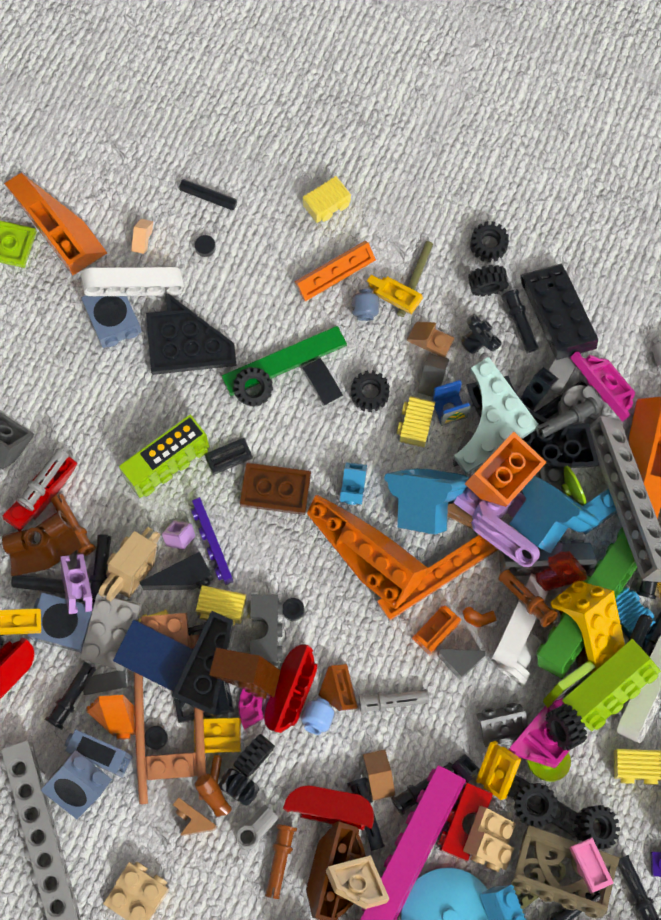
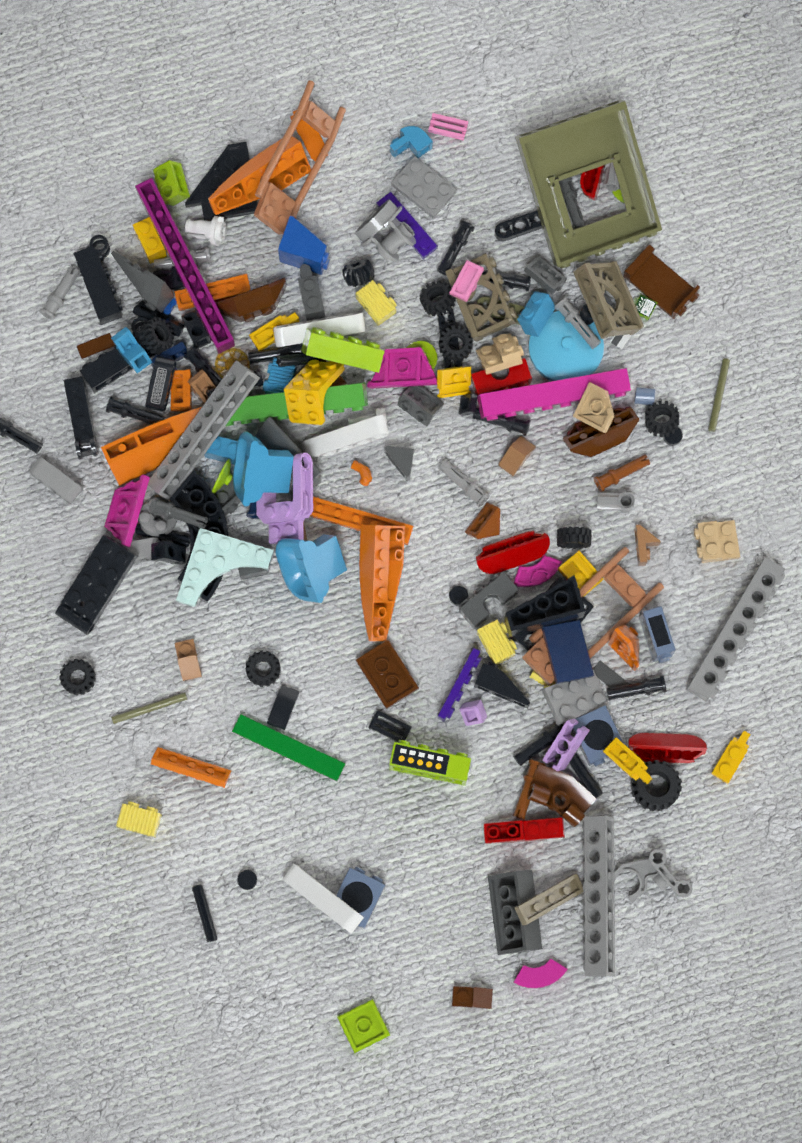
camera: 130 degrees left, 5 degrees up
orange wedge [4,172,107,276] -> none
light grey pin [16,448,69,511] -> none
sand blue brick [40,750,112,819] -> none
tan brick [98,527,160,602] -> none
light nougat piece [131,219,153,254] -> none
black tile [145,726,168,750] -> none
black wing [146,294,237,375] -> none
dark orange piece [194,755,232,817] -> none
reddish brown wedge [209,648,281,699] -> none
black gear [219,768,259,806] -> none
black tyre [233,367,273,407] -> none
red brick [283,785,374,830] -> none
light blue head [301,698,334,735] -> none
dark azure brick [340,462,367,505] -> none
black pin [347,777,385,851] -> none
sand blue head [352,289,379,321] -> none
yellow hinge [367,275,423,315] -> none
light yellow brick [397,396,435,448] -> none
orange hinge [412,605,462,656] -> none
dark grey slope [417,353,449,397] -> none
blue piece [432,380,471,426] -> none
black plate [461,314,502,354] -> none
orange slope [465,432,546,507] -> none
black tyre [468,265,509,297] -> none
dark orange pin [498,569,558,627] -> none
black pin [501,289,539,353] -> none
clear red plate [535,551,587,591] -> none
lime tile [543,661,596,708] -> none
black tyre [545,704,587,751] -> none

